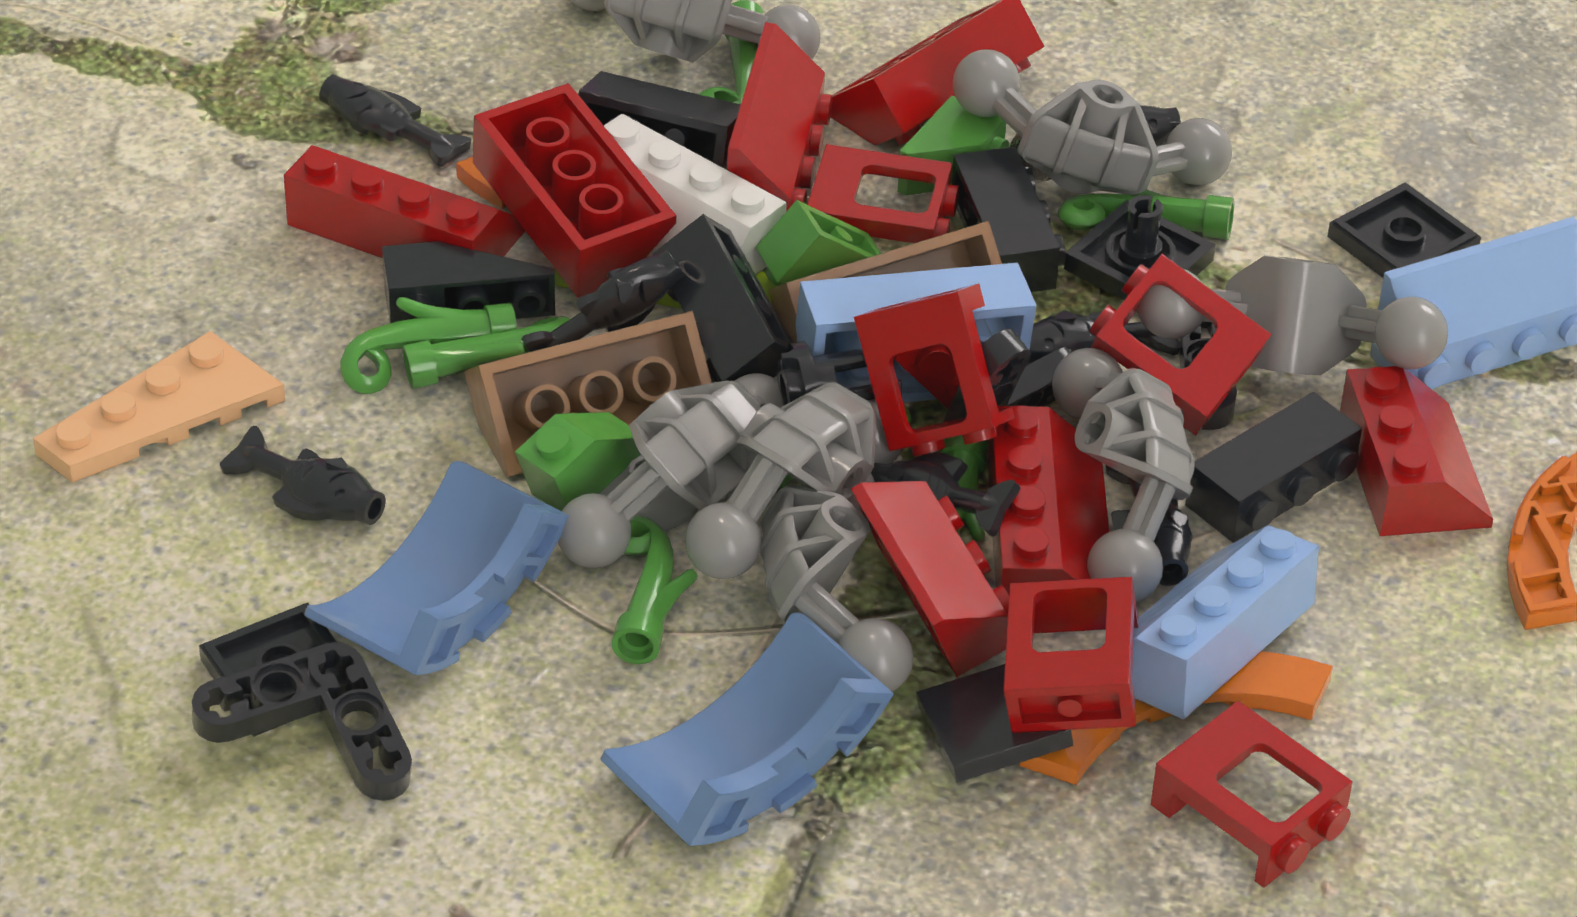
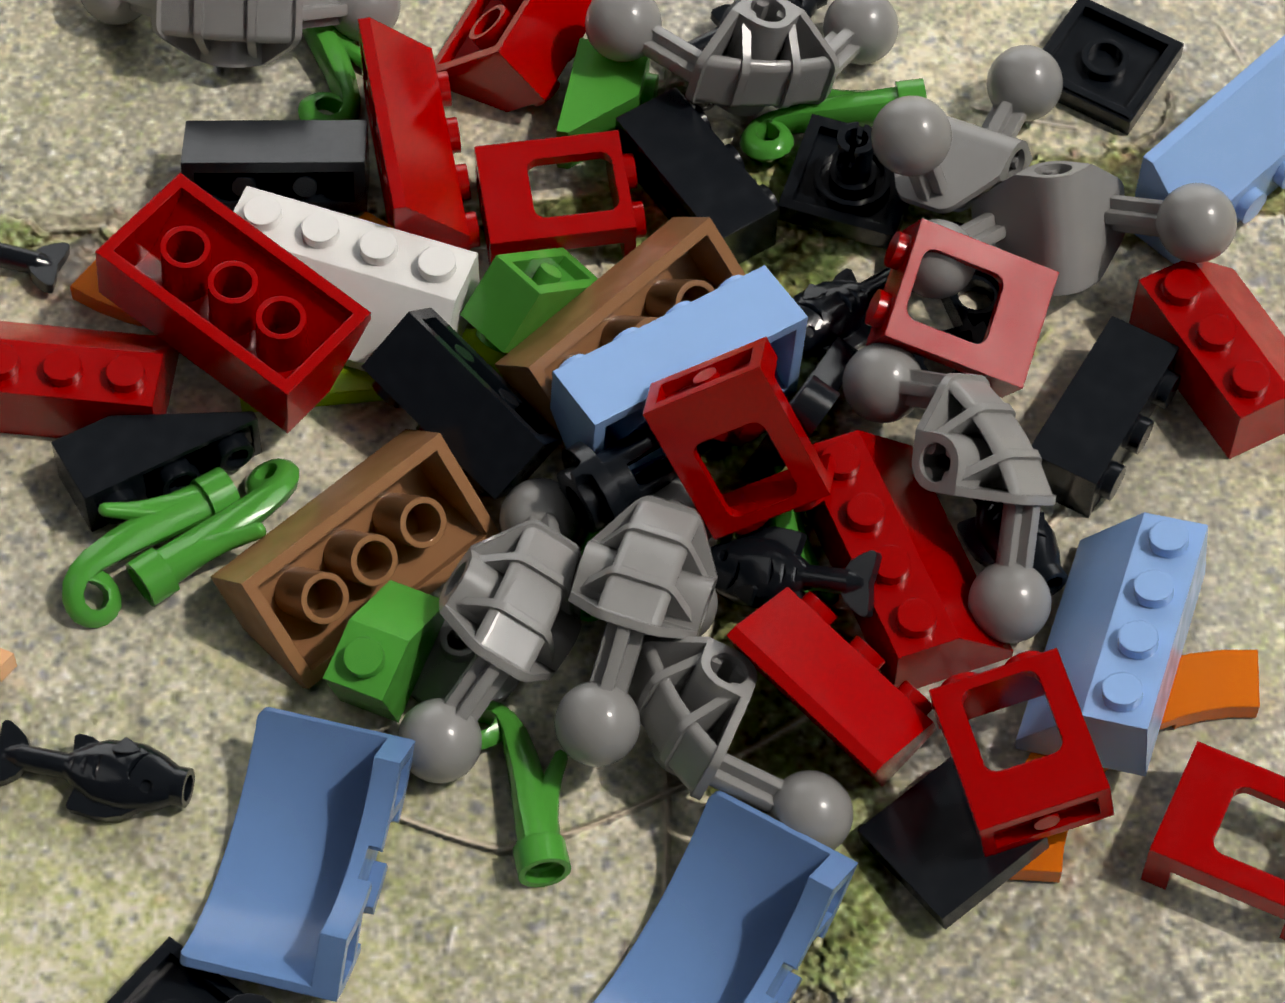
camera: 20 degrees left, 15 degrees up
black animal [521,248,685,352] -> none
none -> light grey piece [871,45,1063,214]

